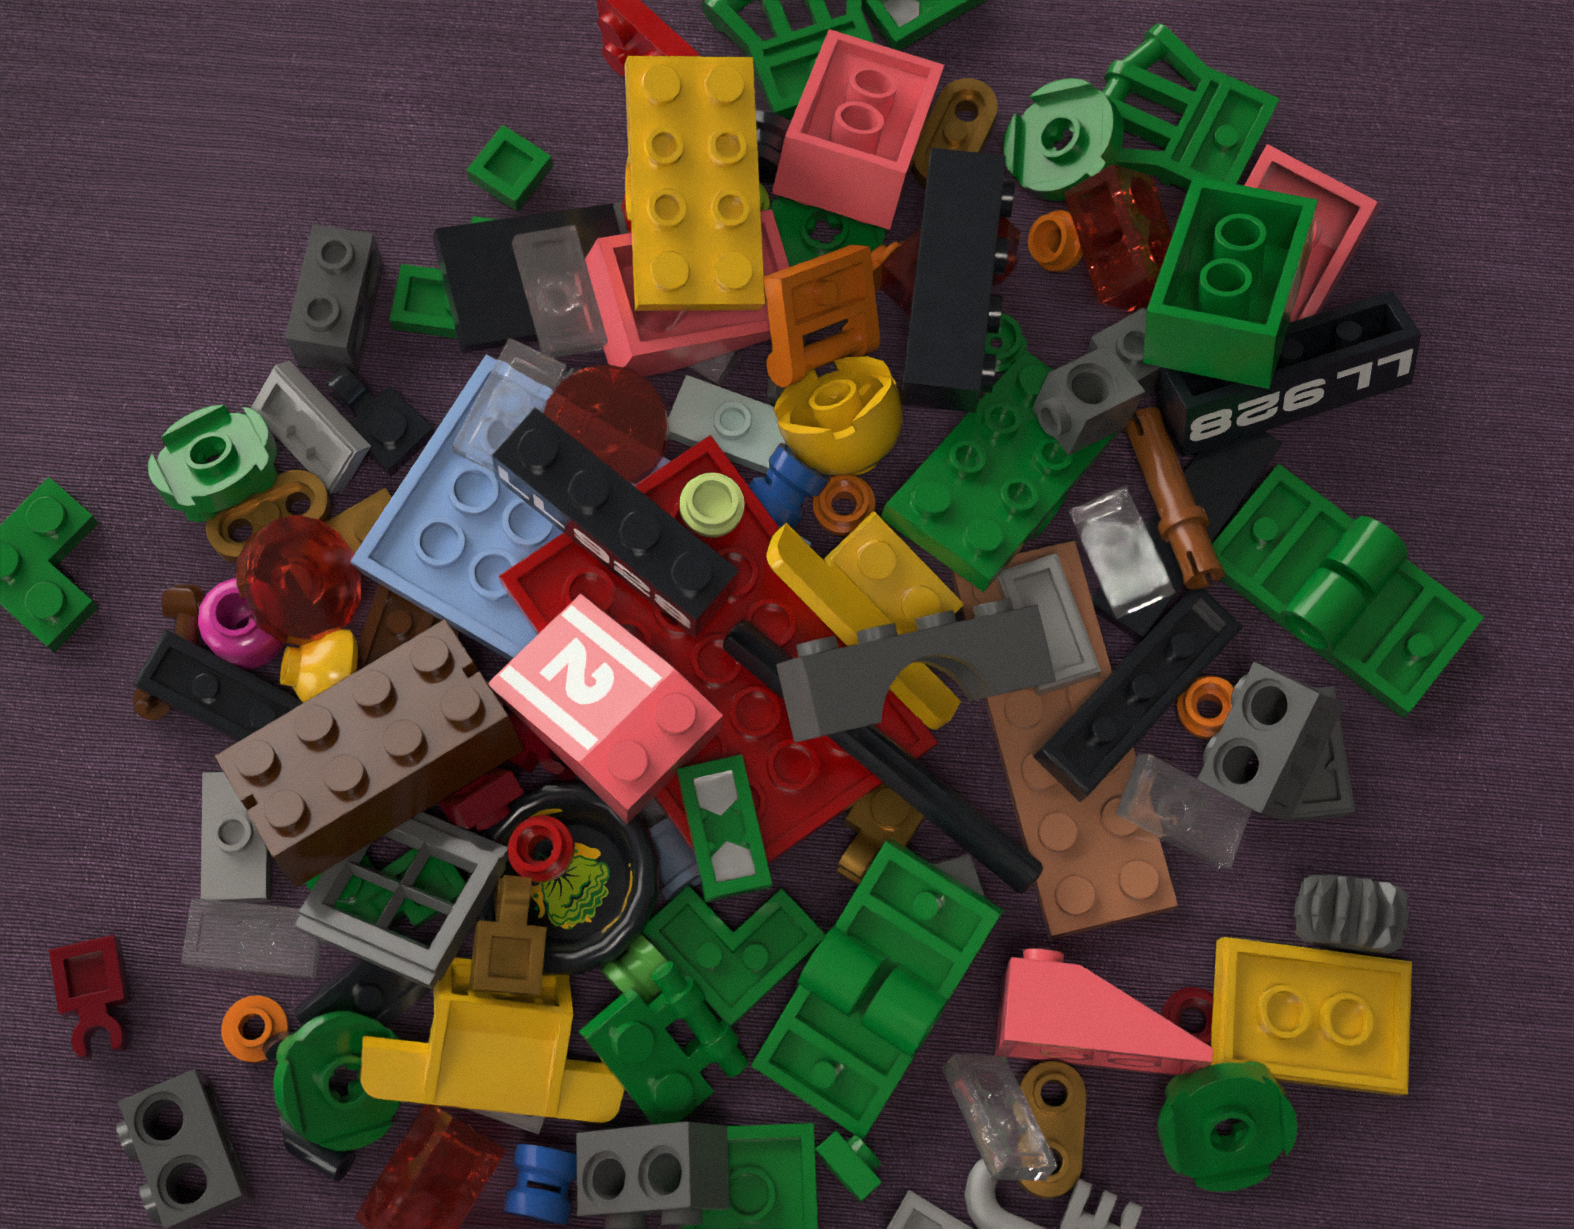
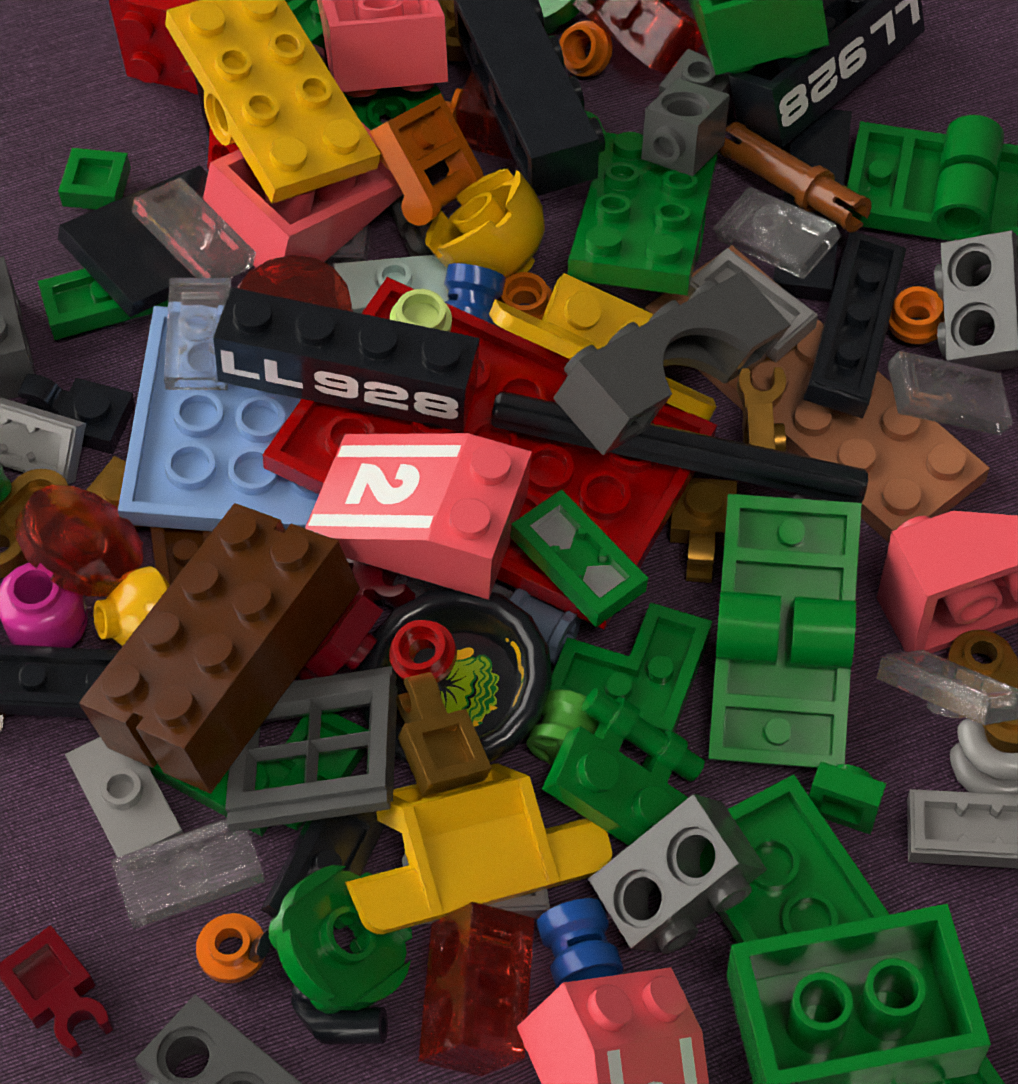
camera: 25 degrees left, 15 degrees down
none -> pearl gold plate [737,367,786,452]

